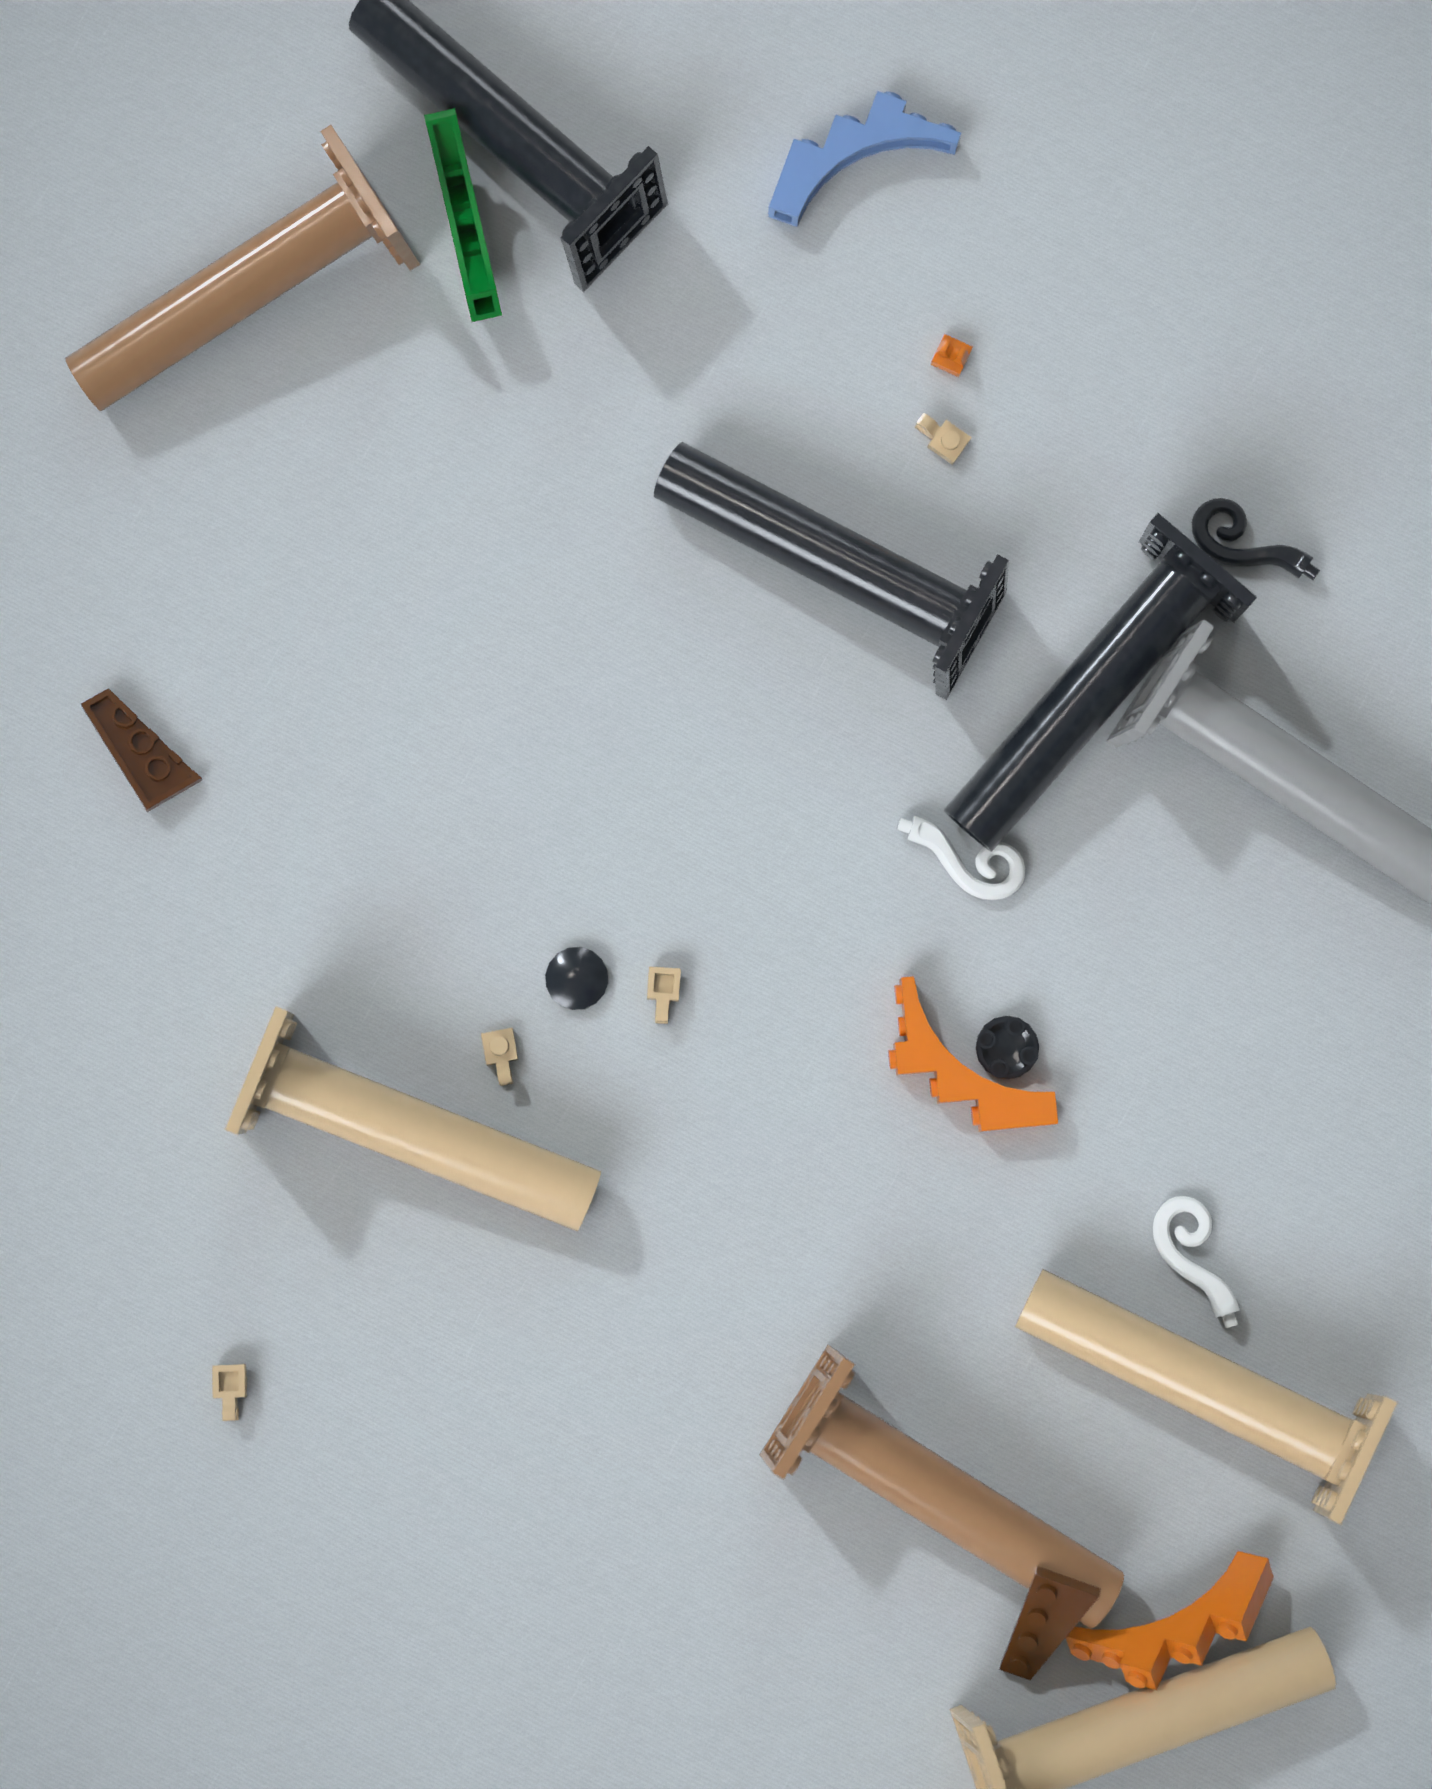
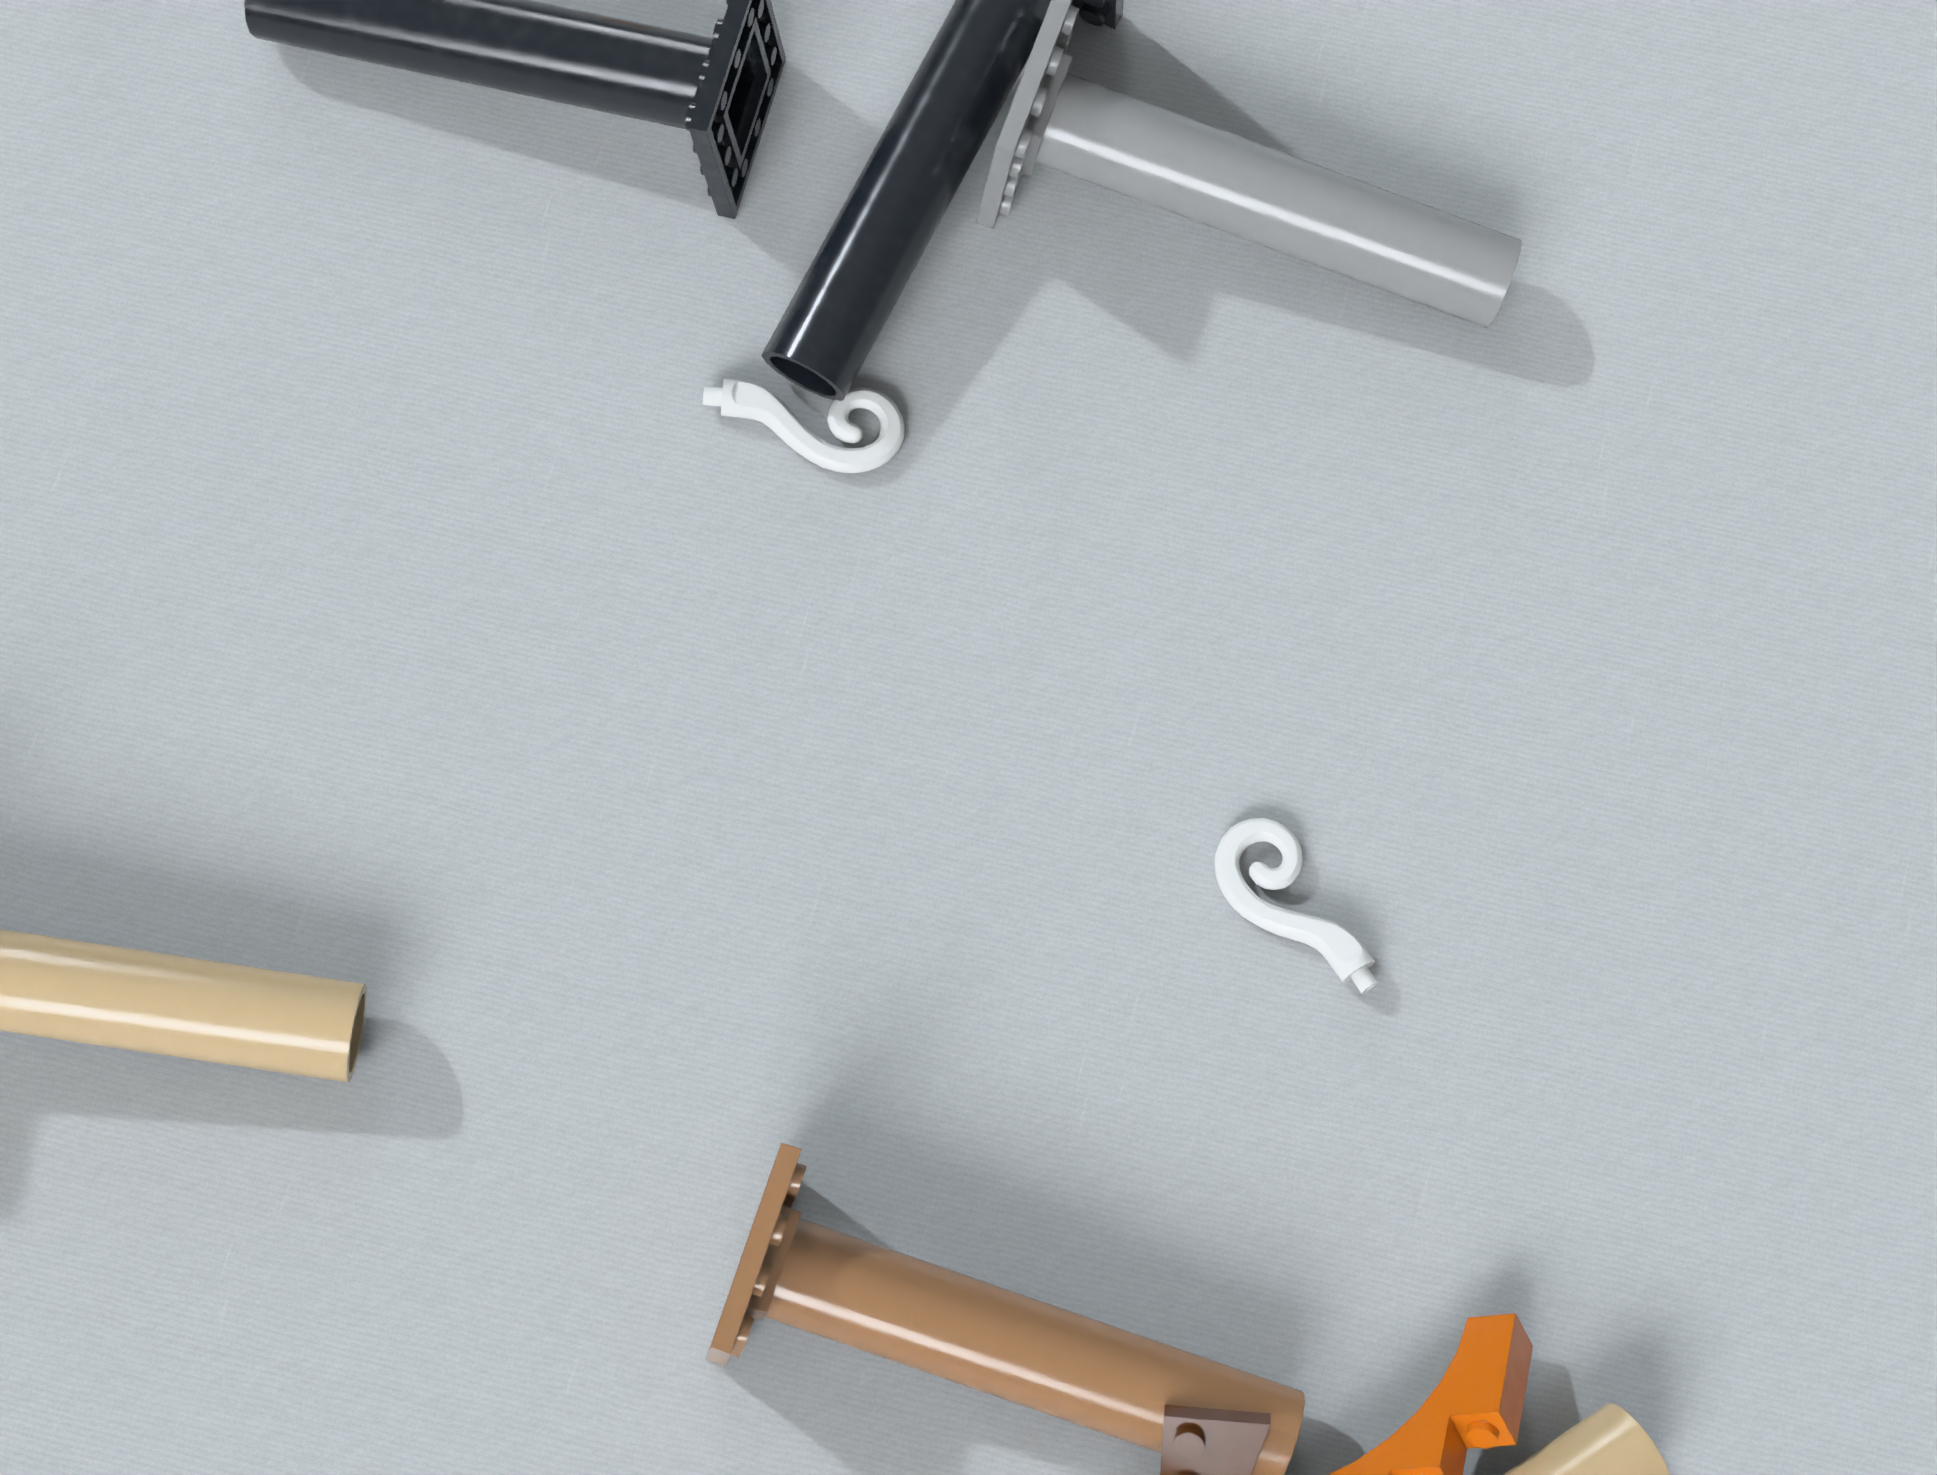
camera: 15 degrees left, 10 degrees down
tan plate [481,1028,519,1086] -> none
black dish [545,947,608,1010] -> none
tan plate [647,967,681,1024] -> none
orange arch [888,976,1058,1132] -> none
black dish [975,1016,1039,1079] -> none
tan piece [1015,1269,1398,1525] -> none

